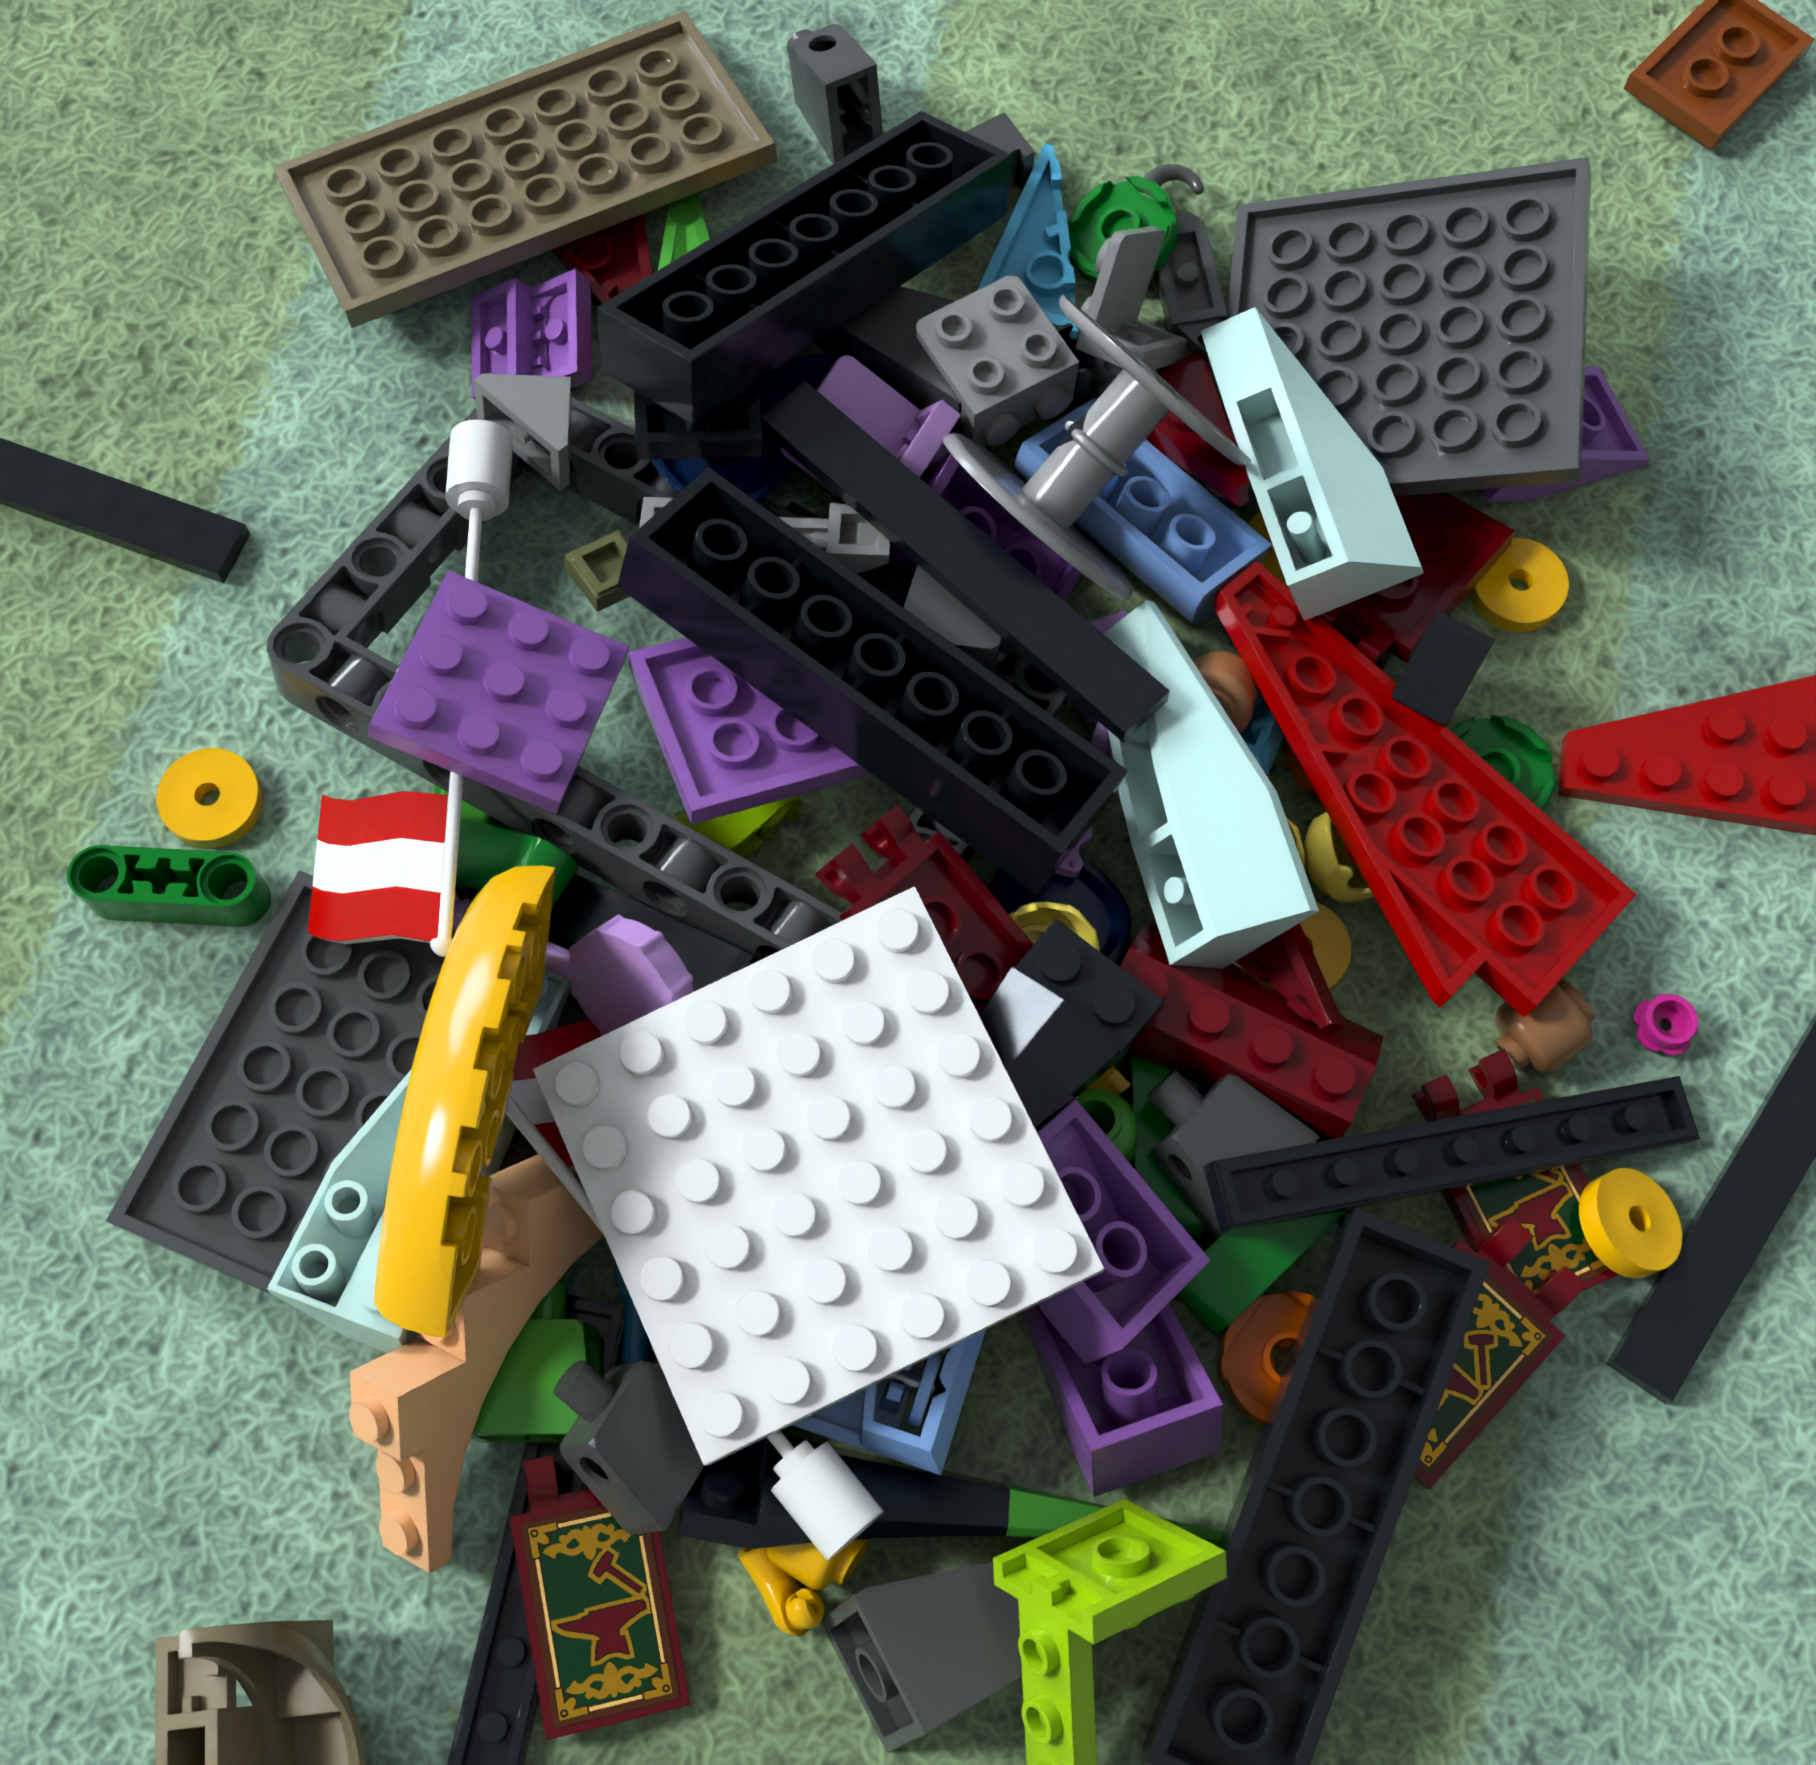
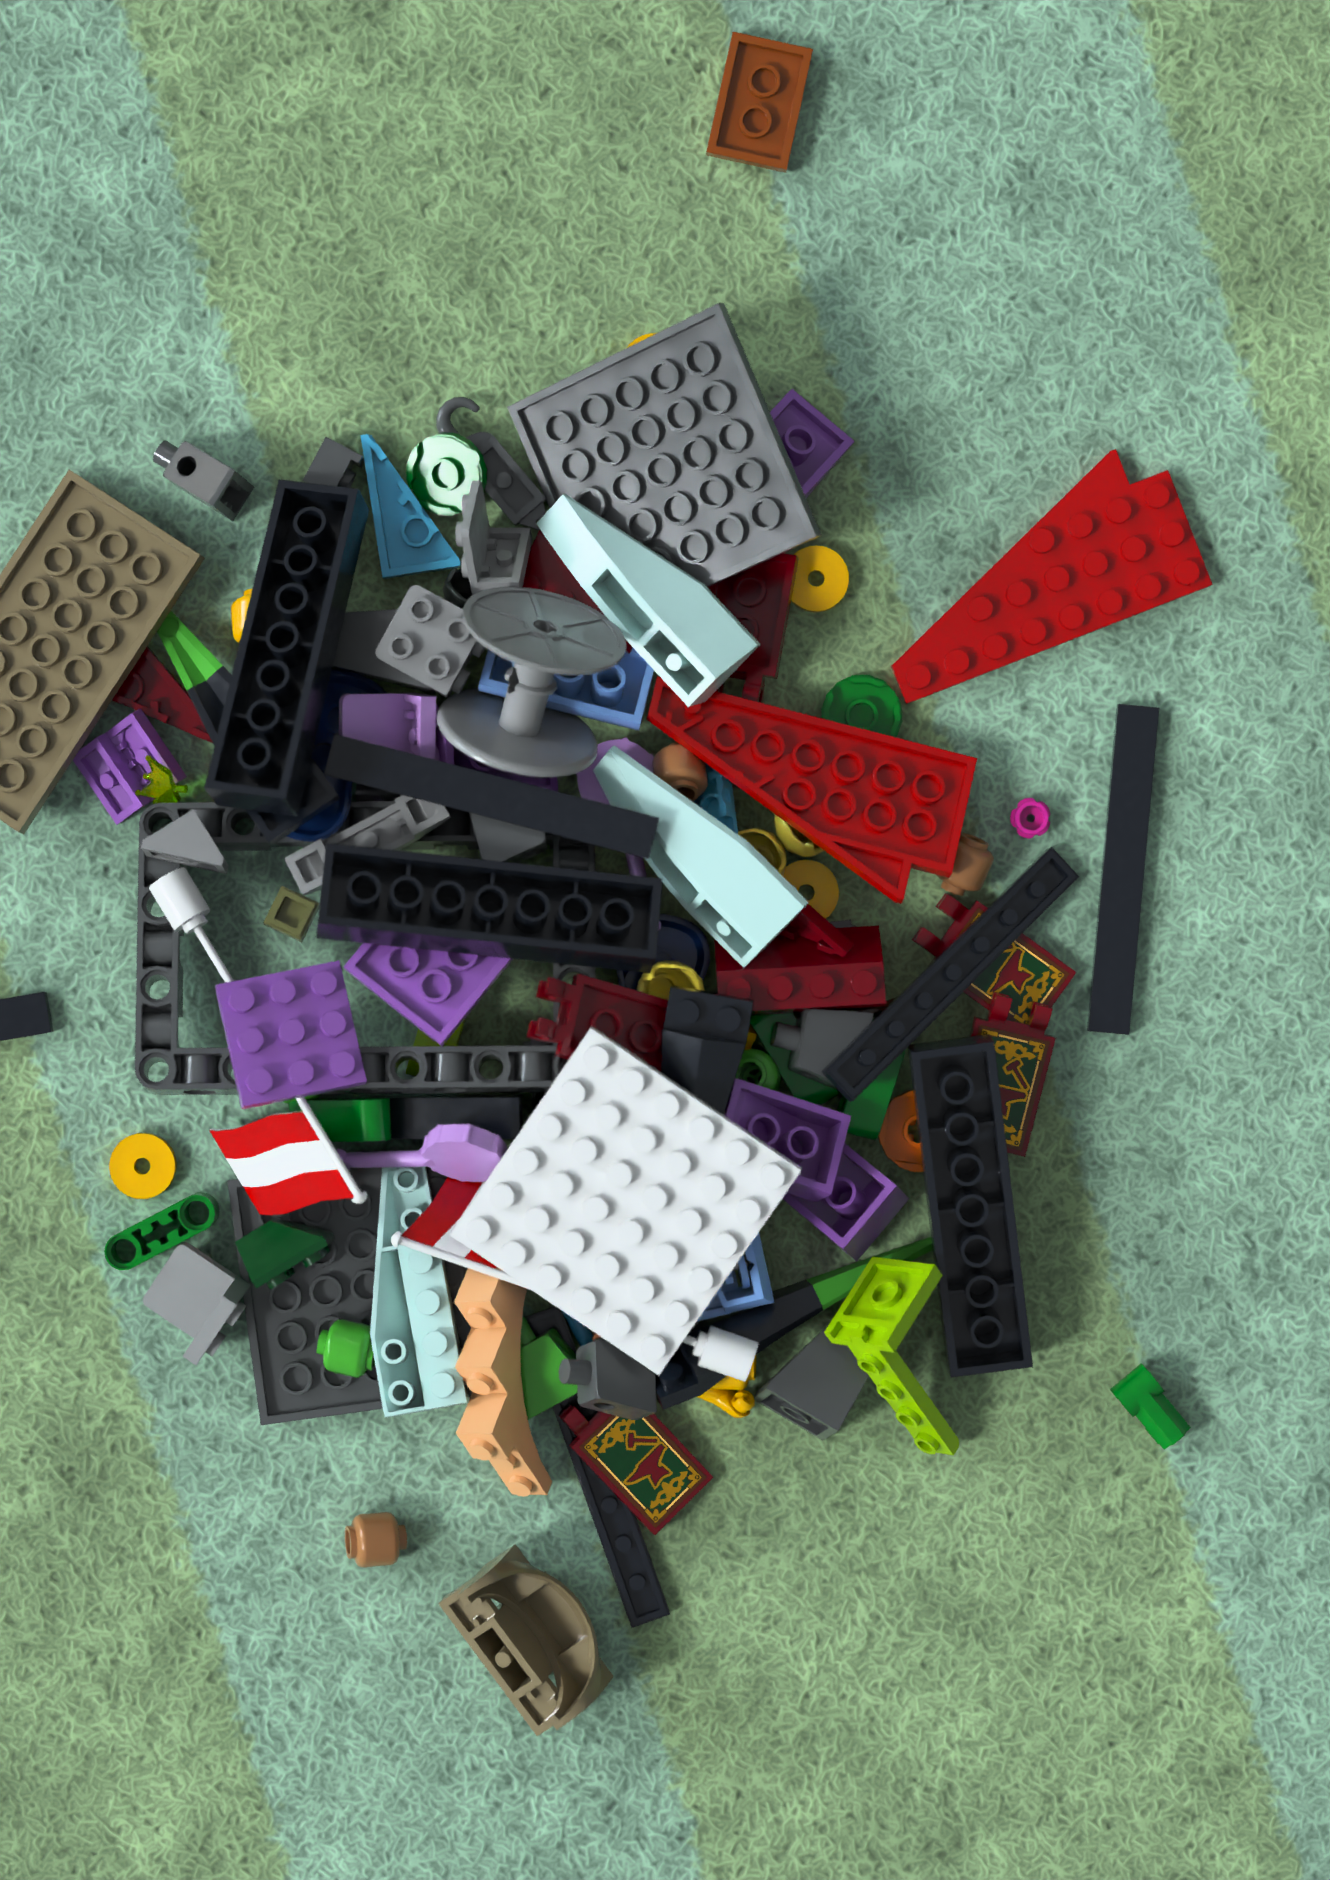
camera: 25 degrees left, 20 degrees up
yellow brick [374,865,556,1338] -> none
black slope [1392,610,1495,725] -> none
yellow piece [1579,1168,1682,1279] -> none
none -> clear neon green piece [135,755,188,804]
none -> light grey bracket [143,1242,250,1365]
none -> dark green slope [235,1218,335,1289]
none -> bright green head [317,1319,375,1378]
none -> medium nougat head [345,1512,407,1568]

